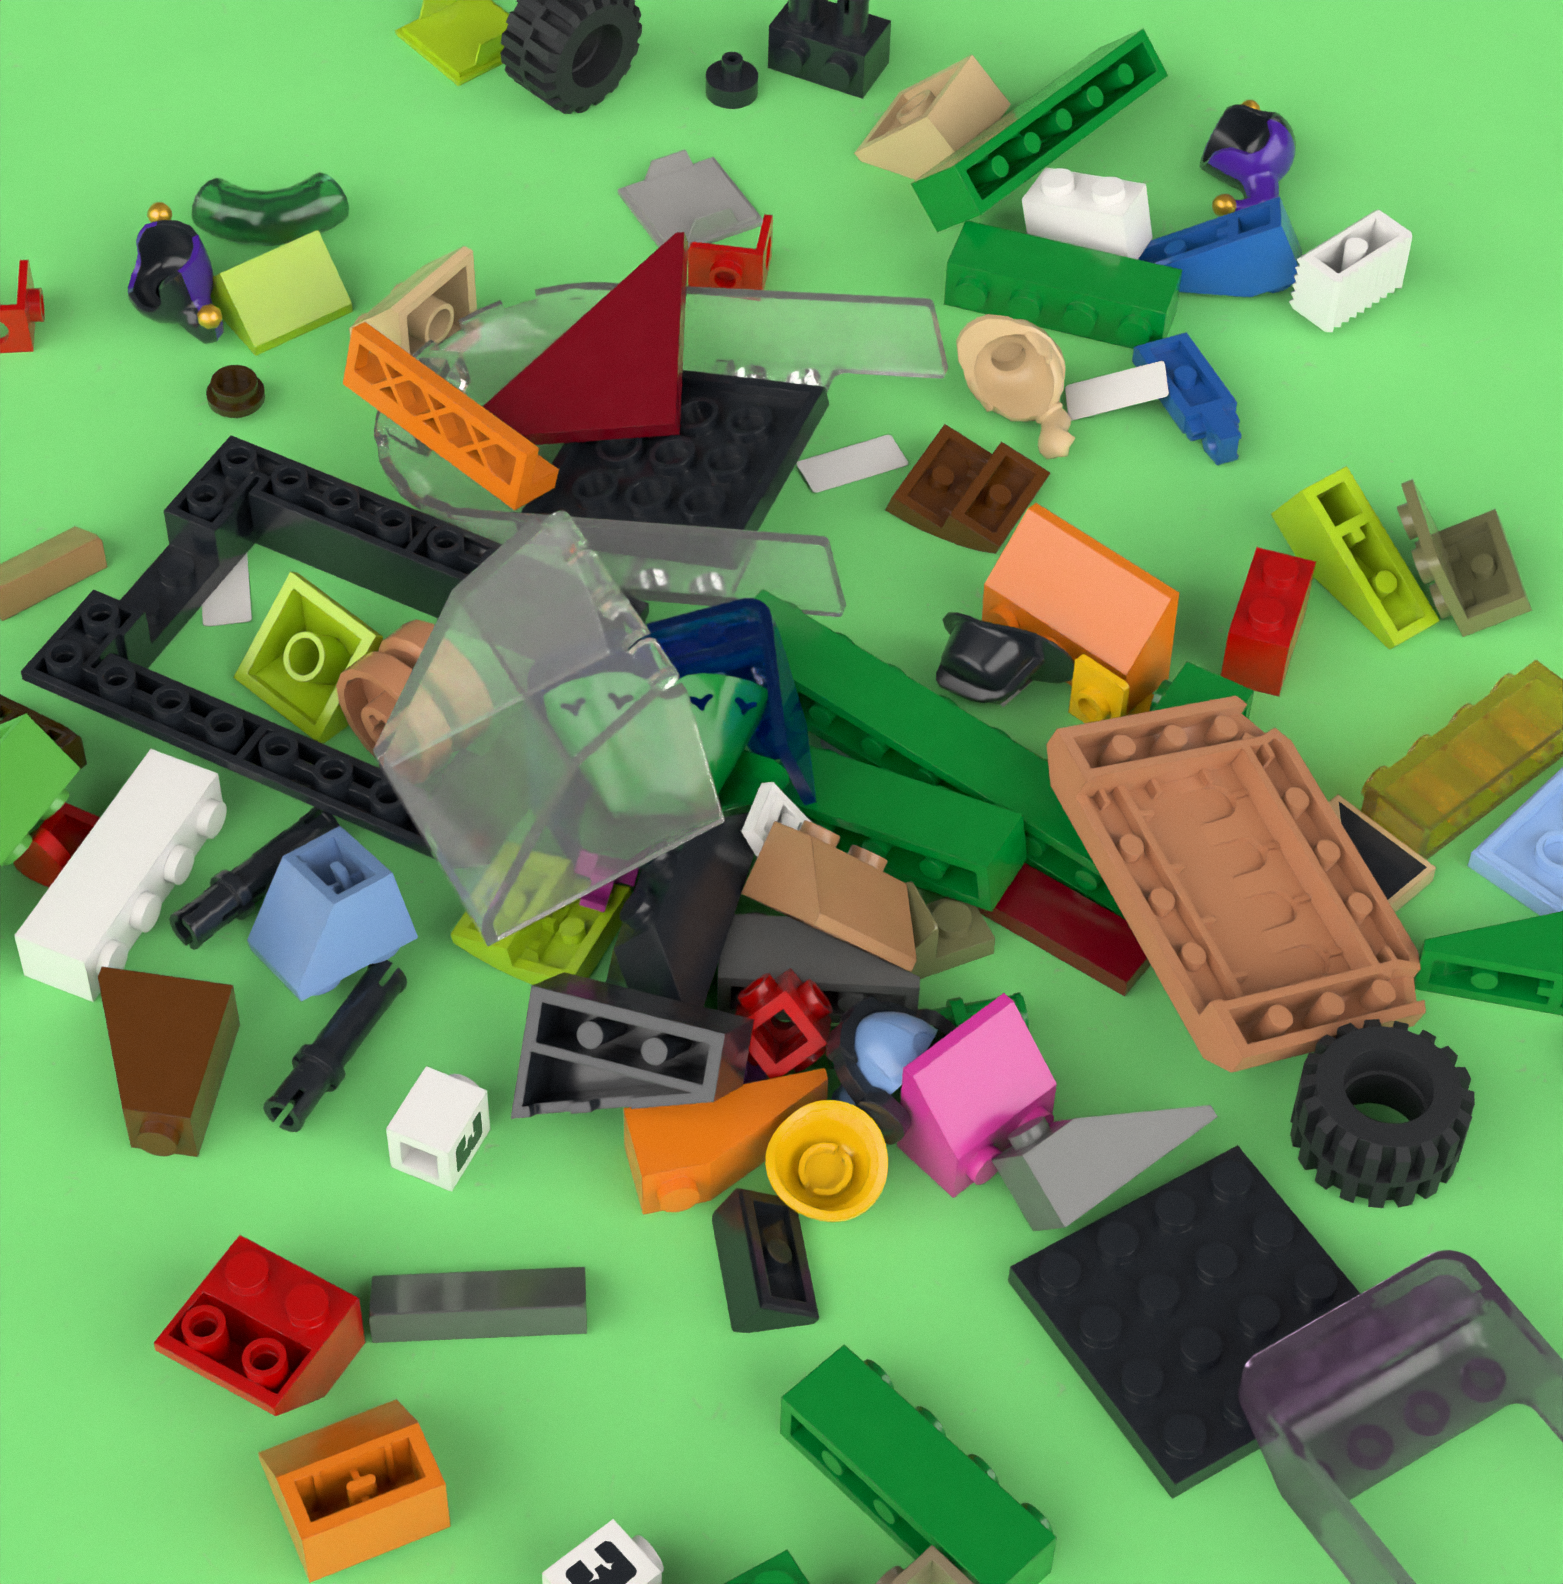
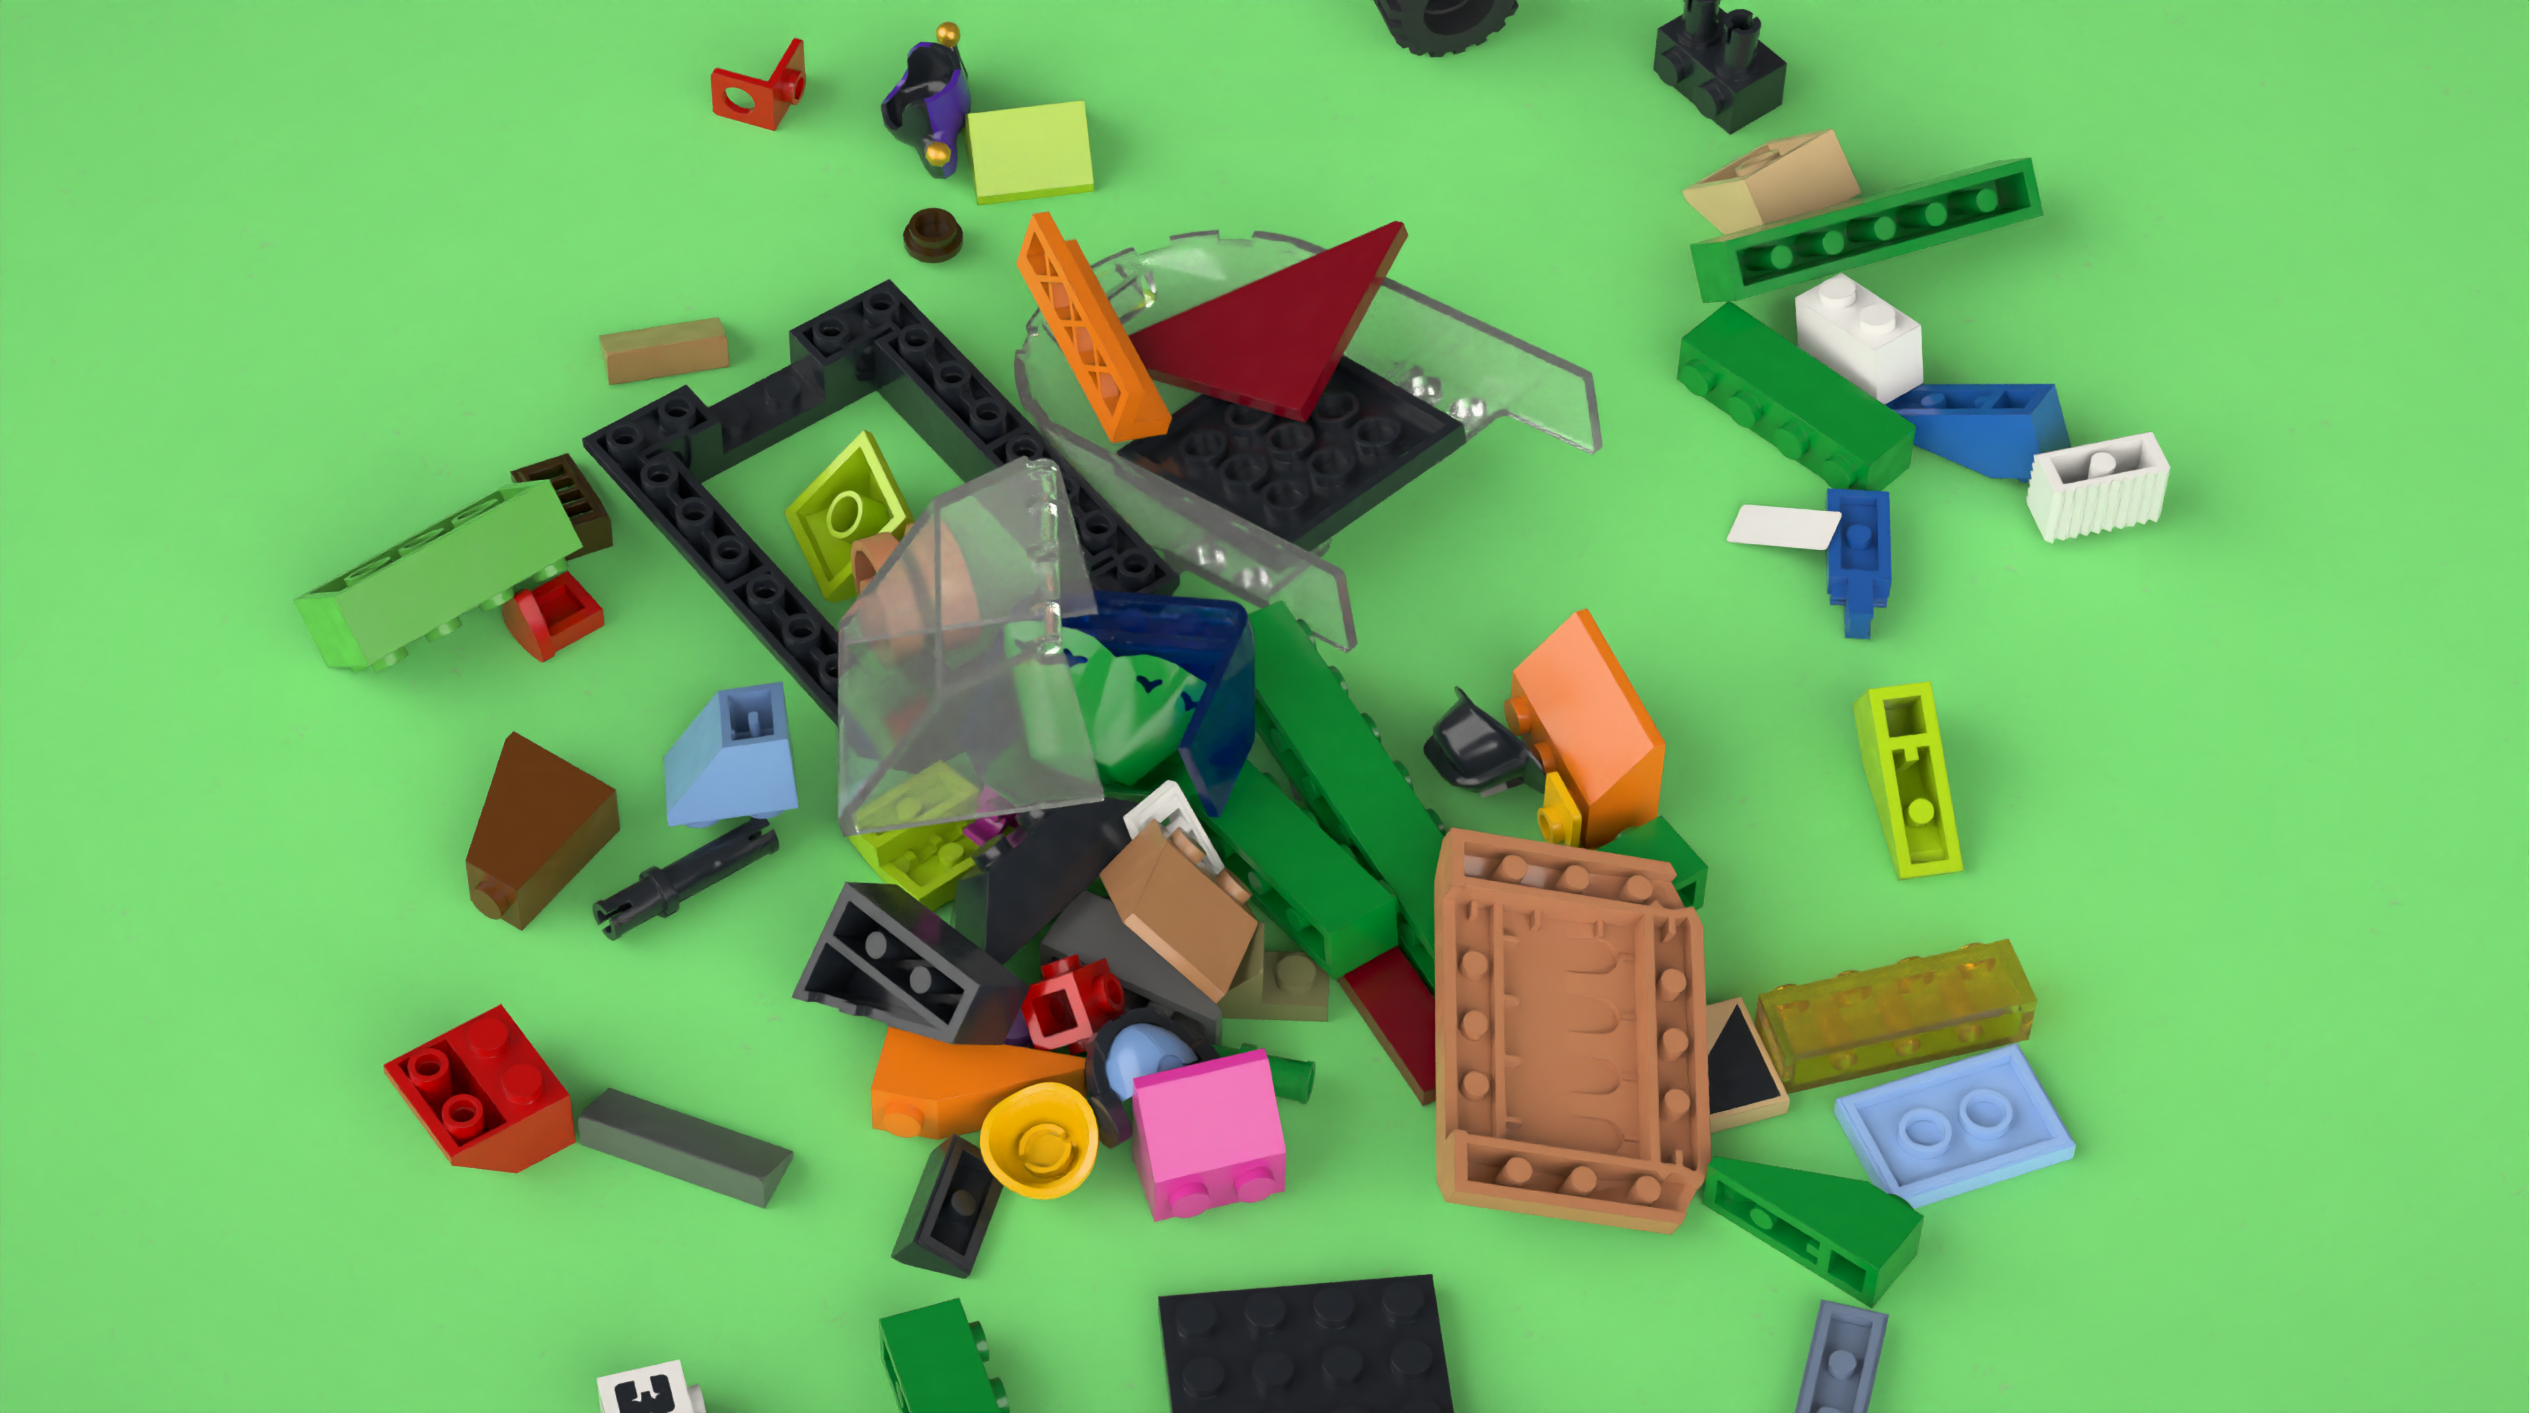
camera: 25 degrees right, 0 degrees up
white brick [15,749,227,1002] -> none
black pin [169,807,340,950] -> none
clear green cylinder [192,172,349,246] -> none
white sticker [202,553,252,626] -> none
orange slope [258,1399,451,1583] -> none
tan slope [349,246,479,373] -> none
white brick [386,1066,490,1192] -> none
light grey piece [618,150,763,249] -> none
red bracket [688,214,773,297] -> none
black tile [706,52,758,109] -> none
white sticker [797,435,908,493] -> none
reddish brown slope [885,424,1050,554] -> none
tan piece [956,314,1075,459] -> none
slope [992,1105,1218,1231] -> none
piece [1199,100,1296,217] -> none
red brick [1221,547,1316,697] -> none
black tyre [1290,1019,1475,1208] -> none
olive bracket [1397,479,1532,637] -> none

